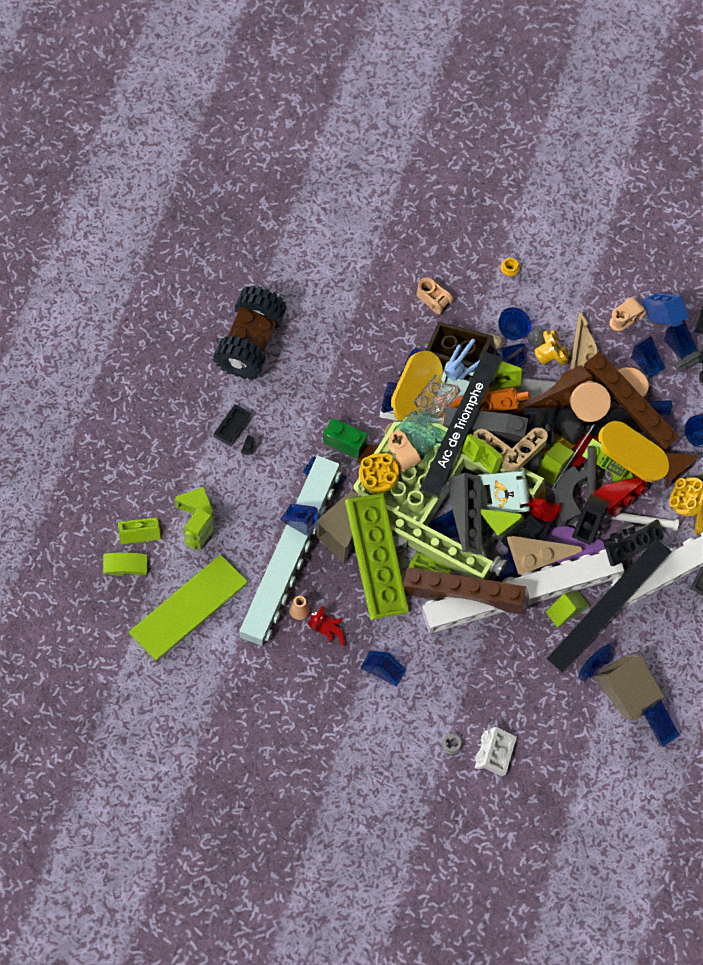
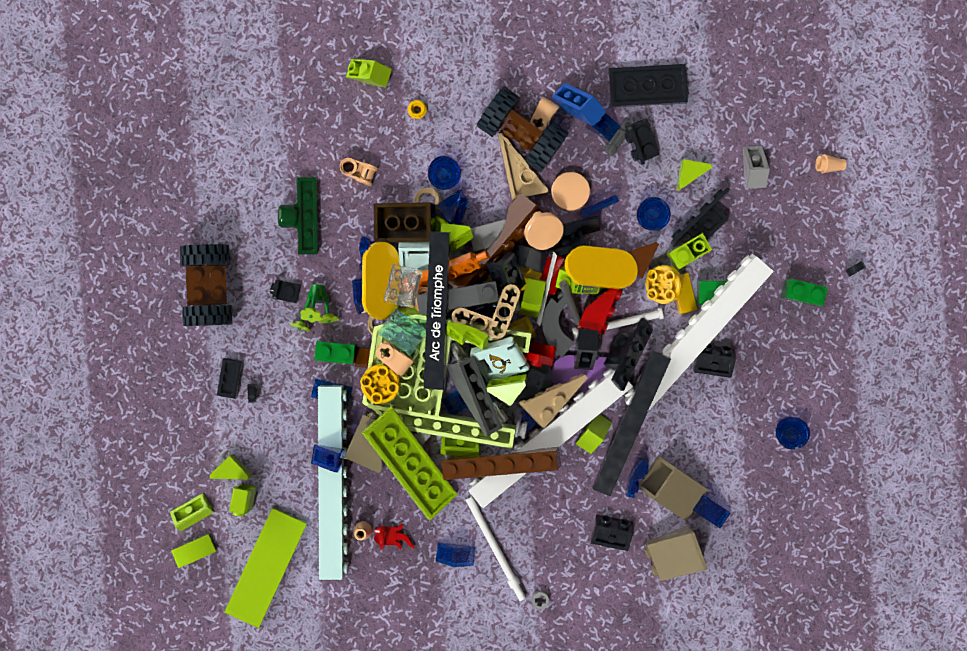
camera: 15 degrees left, 25 degrees up
light blue plant [444,339,480,381] -> none
white bracket [475,727,517,776] -> none
dark grey piece [527,326,546,349] -> none
yellow plate [535,330,570,366] -> none
reddish brown arch [584,351,680,453] -> none
clear blue slope [631,335,665,378] -> none
none -> black bracket [270,280,301,303]
none -> dark green plate [278,177,318,255]
none -> plant [289,284,340,332]
none -> lime slope [346,59,392,87]
none -> white bar [465,496,526,601]
none -> black plate [477,86,569,172]
none -> black bracket [591,514,634,551]
none -> dark tan slope [643,526,708,581]

